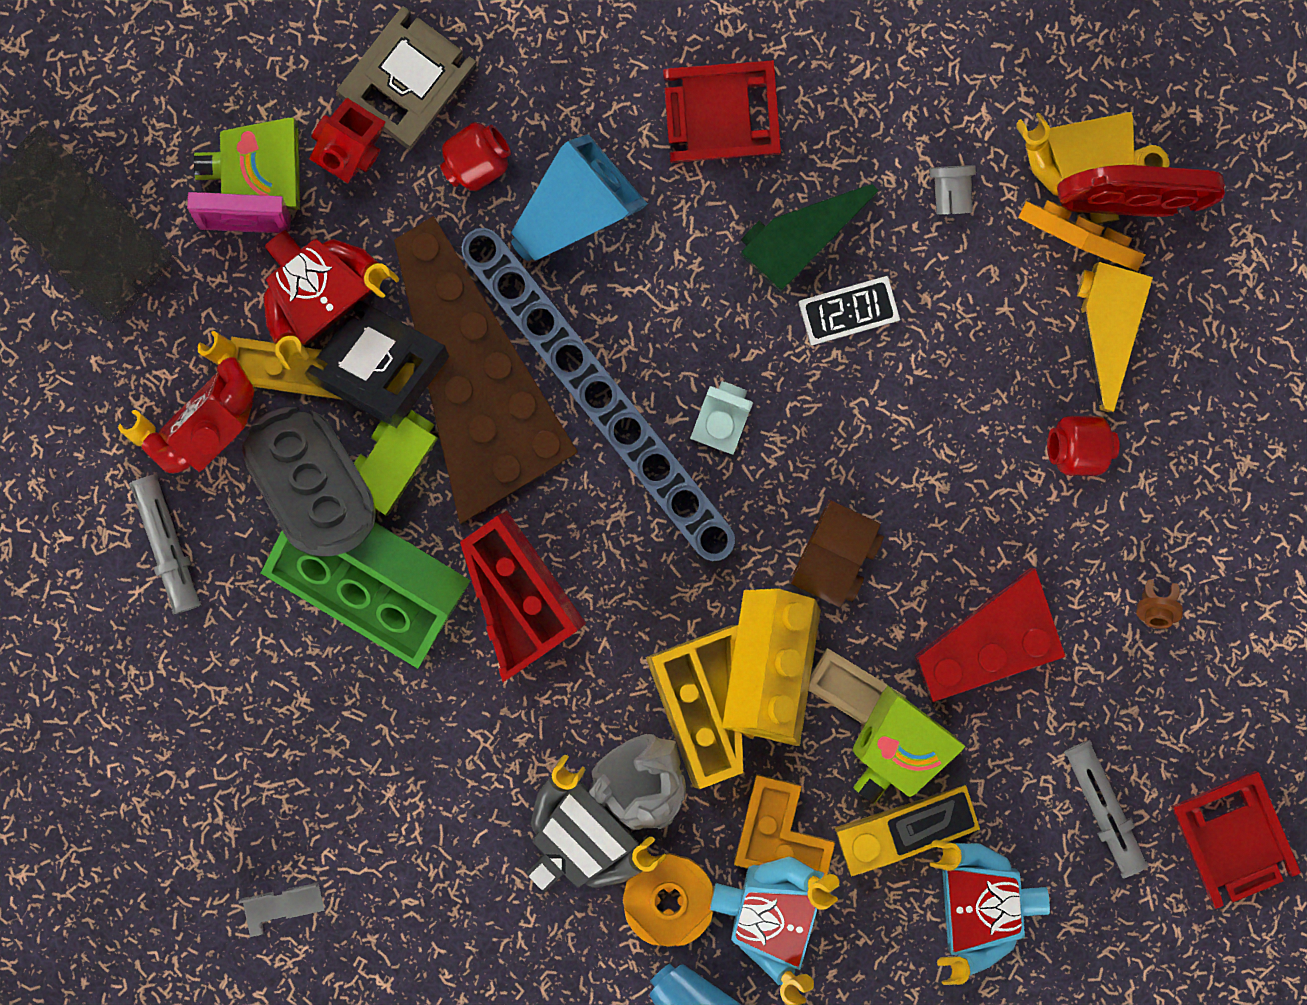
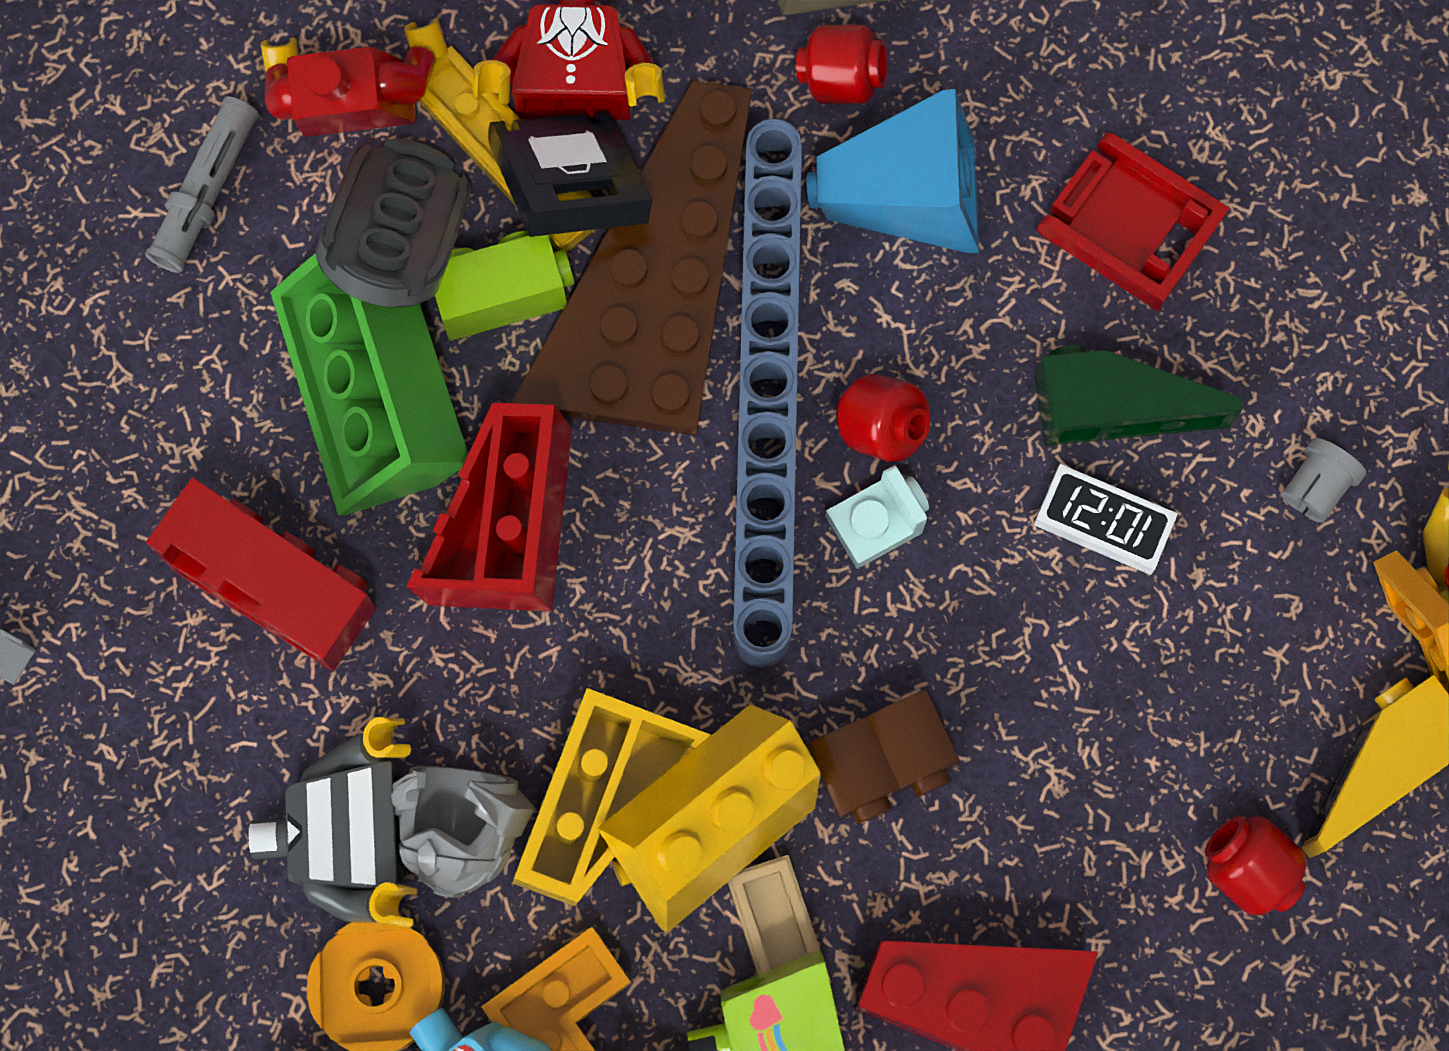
camera: 35 degrees right, 15 degrees down
none -> red wedge [145,477,377,672]
none -> red head [836,374,931,462]

